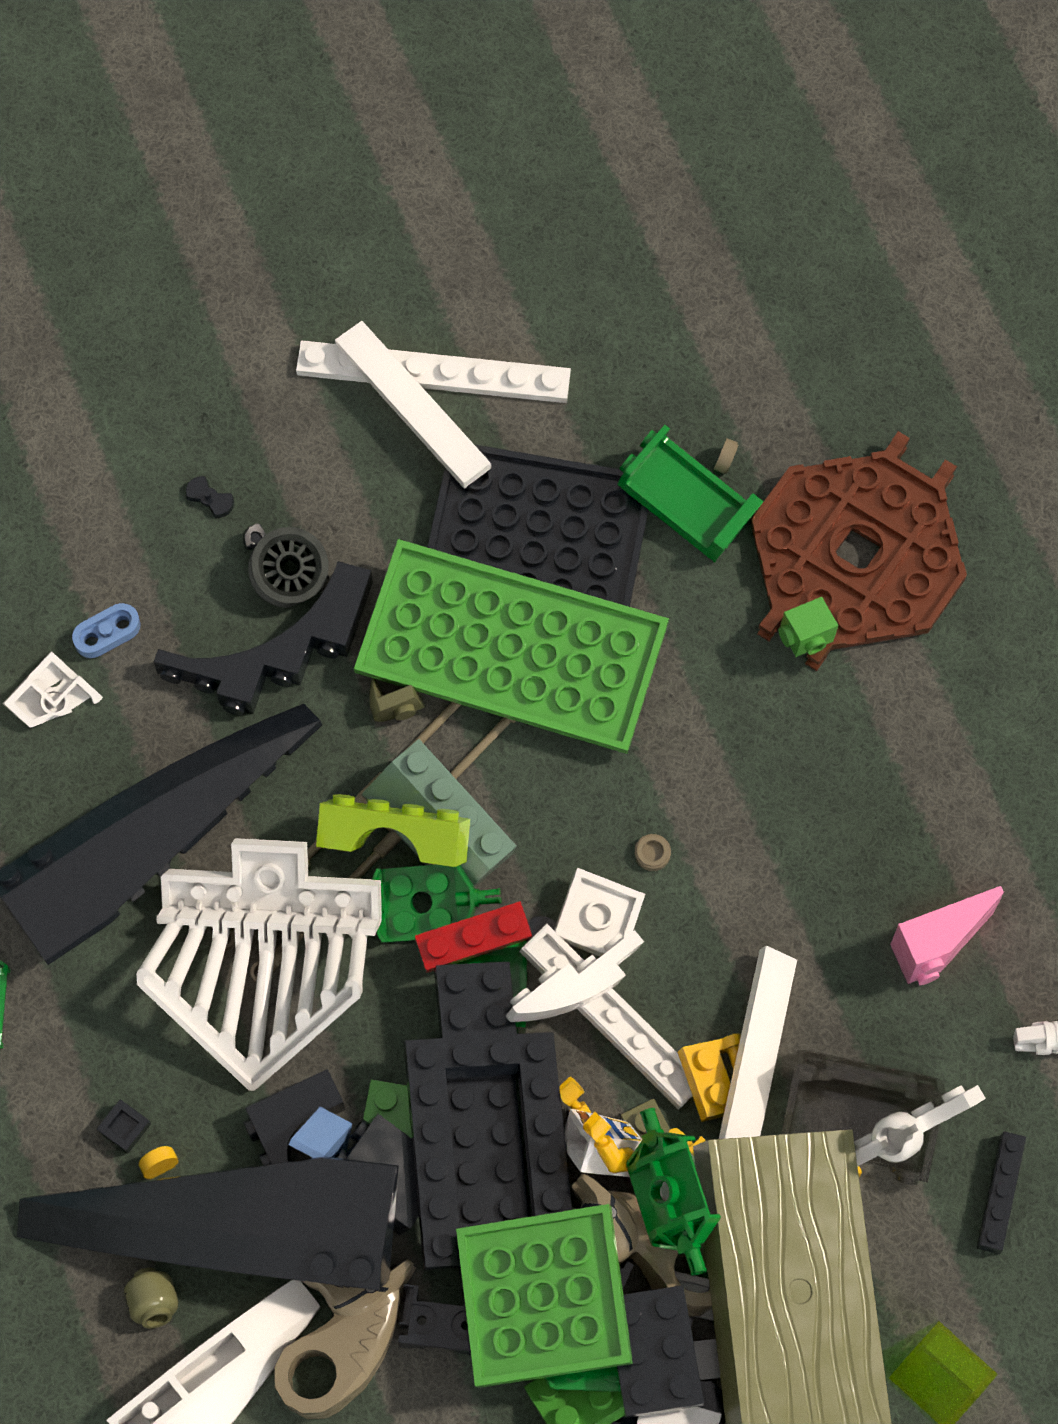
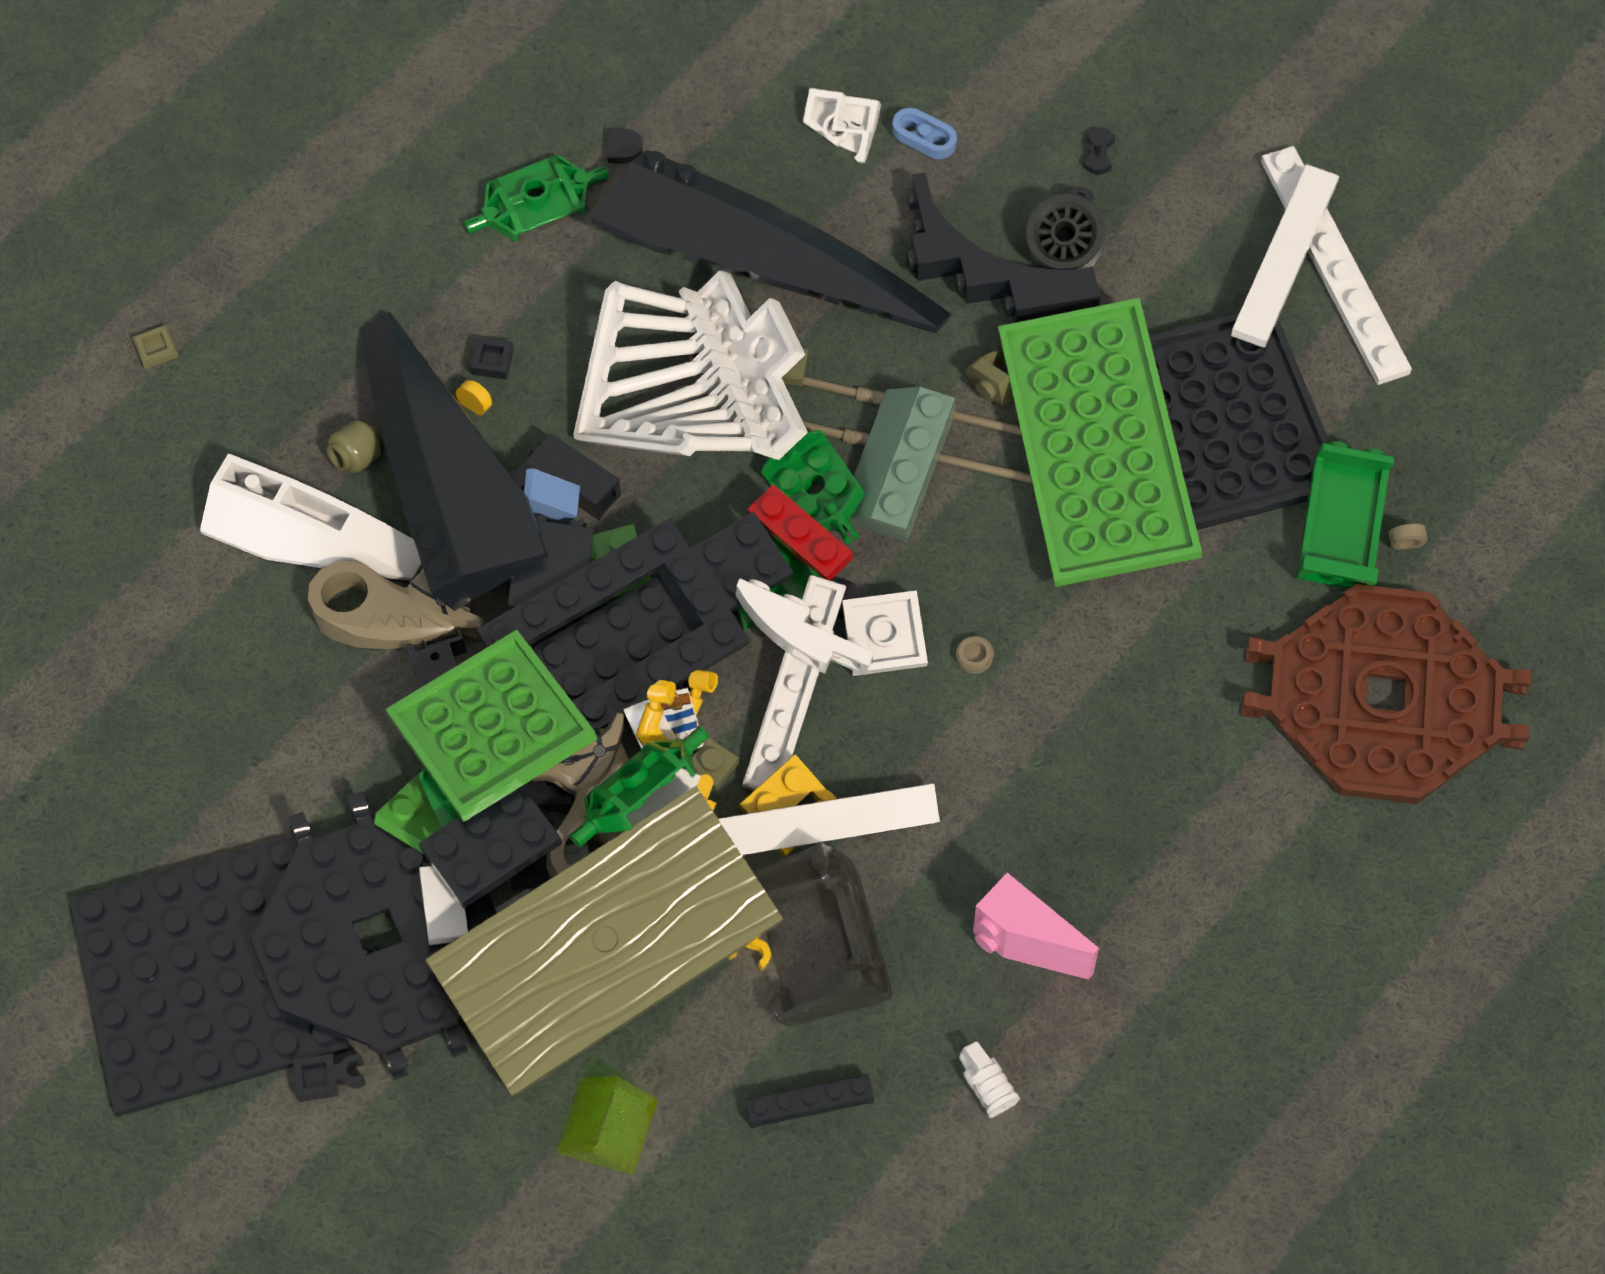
camera: 65 degrees right, 5 degrees down
lime arch [316,794,470,867] -> none
bright green brick [779,597,839,657] -> none
white plate [854,1085,985,1167] -> none

